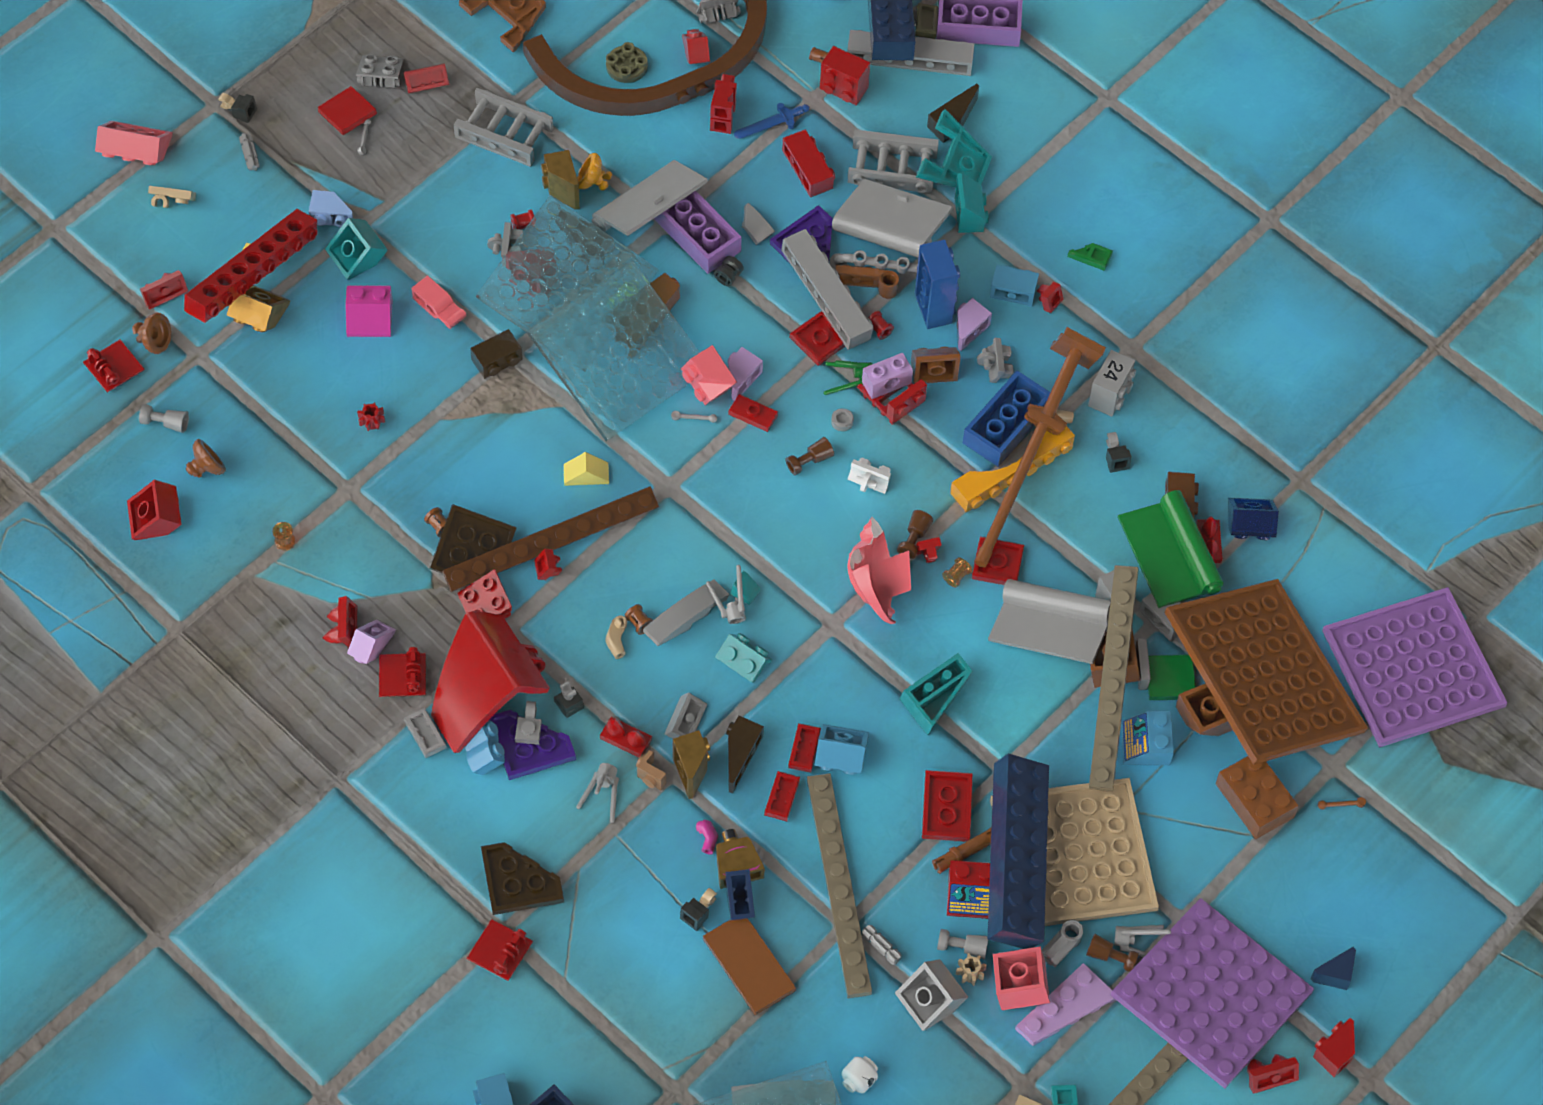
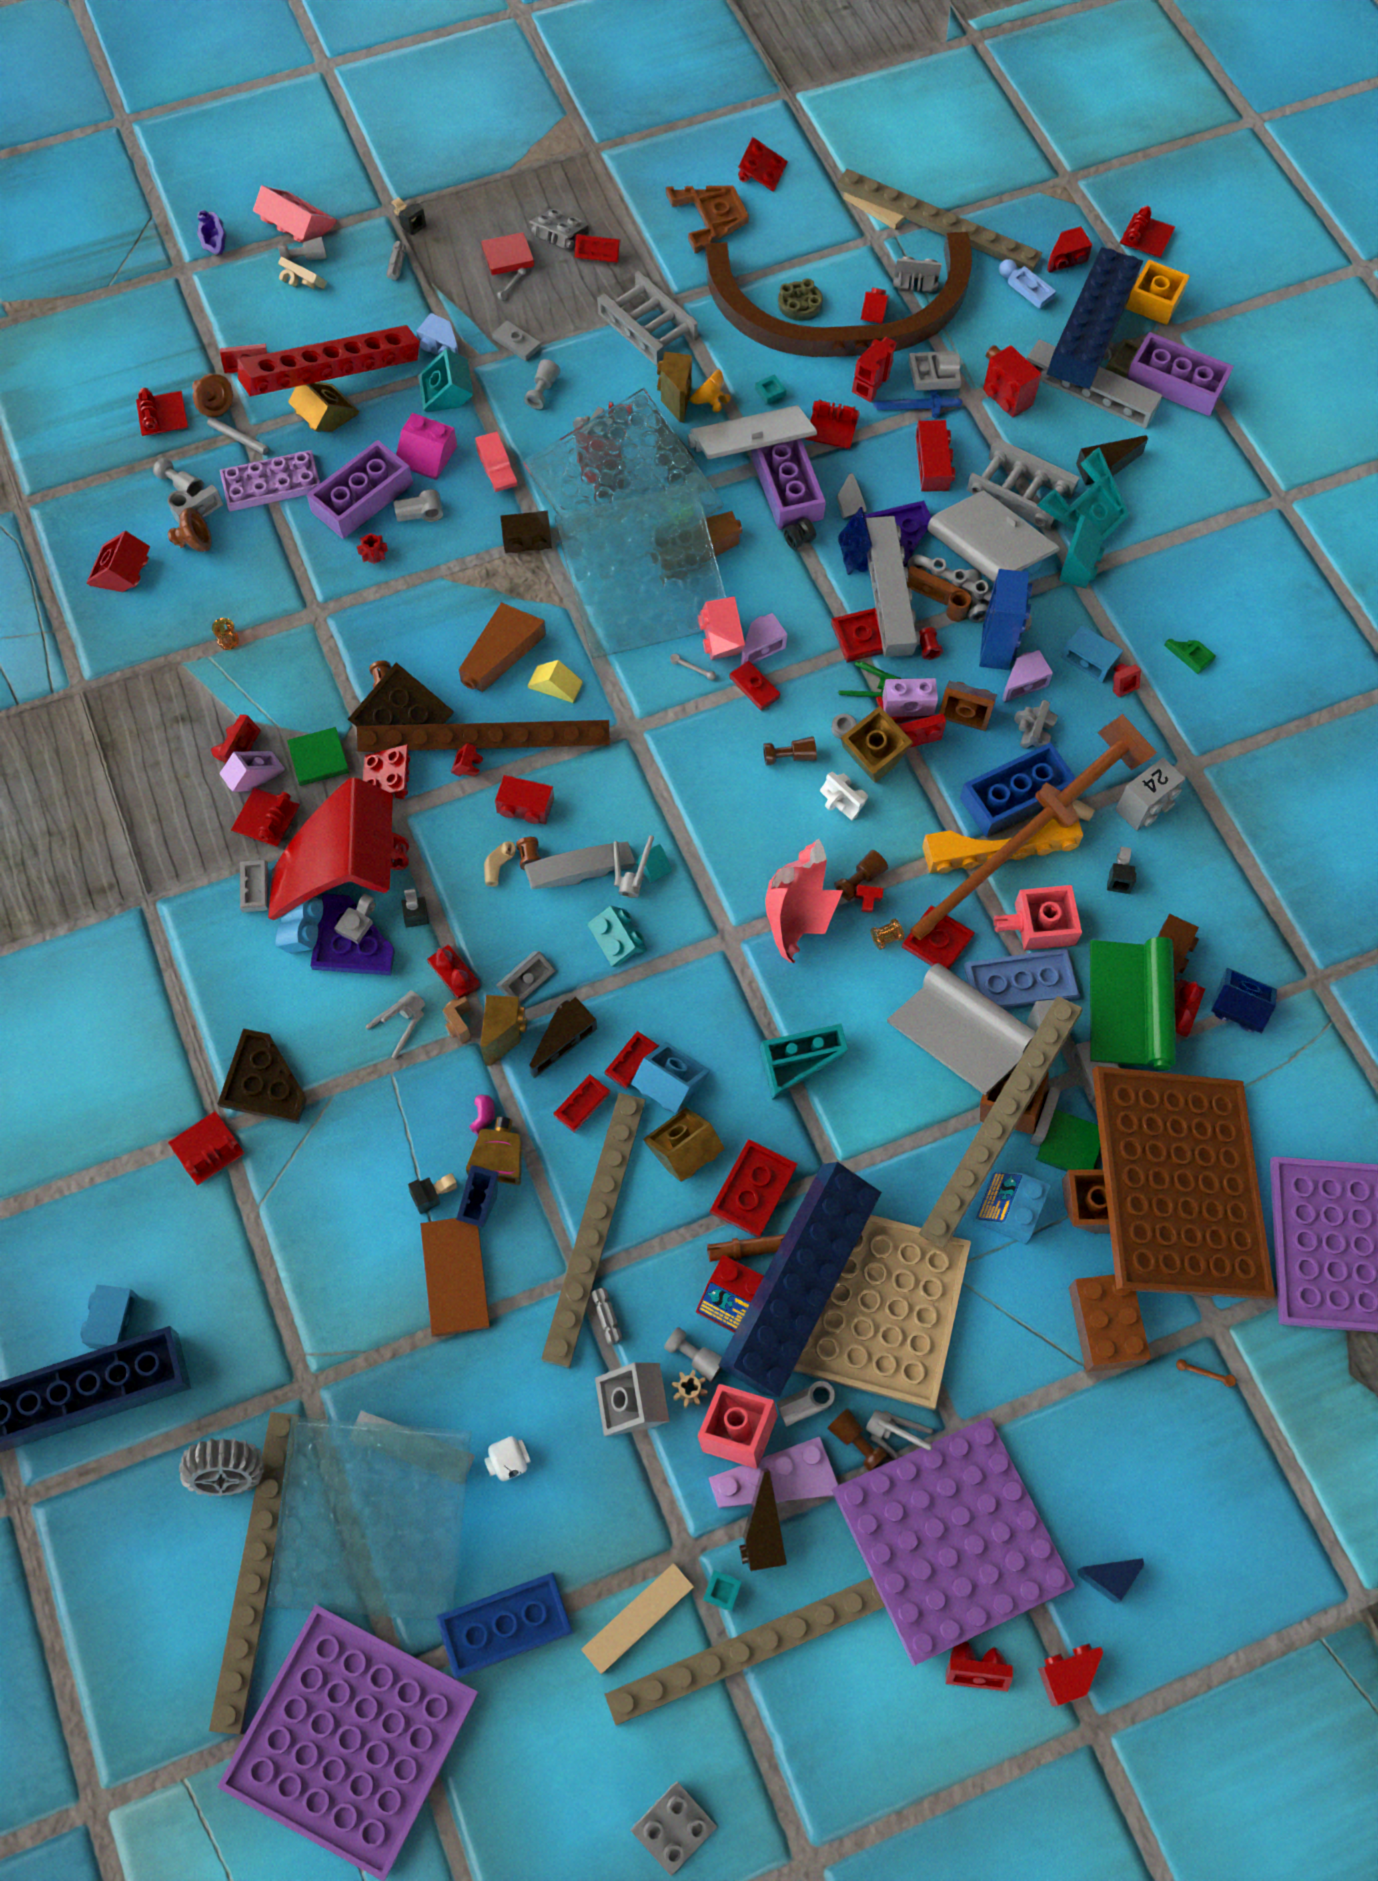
camera: 25 degrees right, 5 degrees up
none -> light grey plate [167,485,223,524]
none -> dark purple arm [197,210,227,255]
none -> light grey bar [207,417,269,455]
none -> lavender tile [220,450,320,512]
none -> light grey piece [278,236,327,261]
none -> green tile [287,727,349,786]
none -> medium lavender brick [306,440,413,539]
none -> light grey piece [394,489,443,522]
none -> dark orange slope [459,602,546,692]
none -> light grey plate [492,321,541,361]
none -> red brick [495,775,554,824]
none -> light grey piece [524,359,560,409]
none -> pearl gold slope [643,1107,725,1182]
none -> dark brown slope [739,1468,787,1572]
none -> teal plate [755,374,786,405]
none -> red hinge [805,399,860,449]
none -> clear blue hinge [838,507,872,575]
none -> pearl gold slope [841,706,913,783]
none -> light grey plate [909,351,961,391]
none -> light grey piece [958,569,988,623]
none -> medium blue tile [963,948,1080,1010]
none -> coral brick [994,885,1082,951]

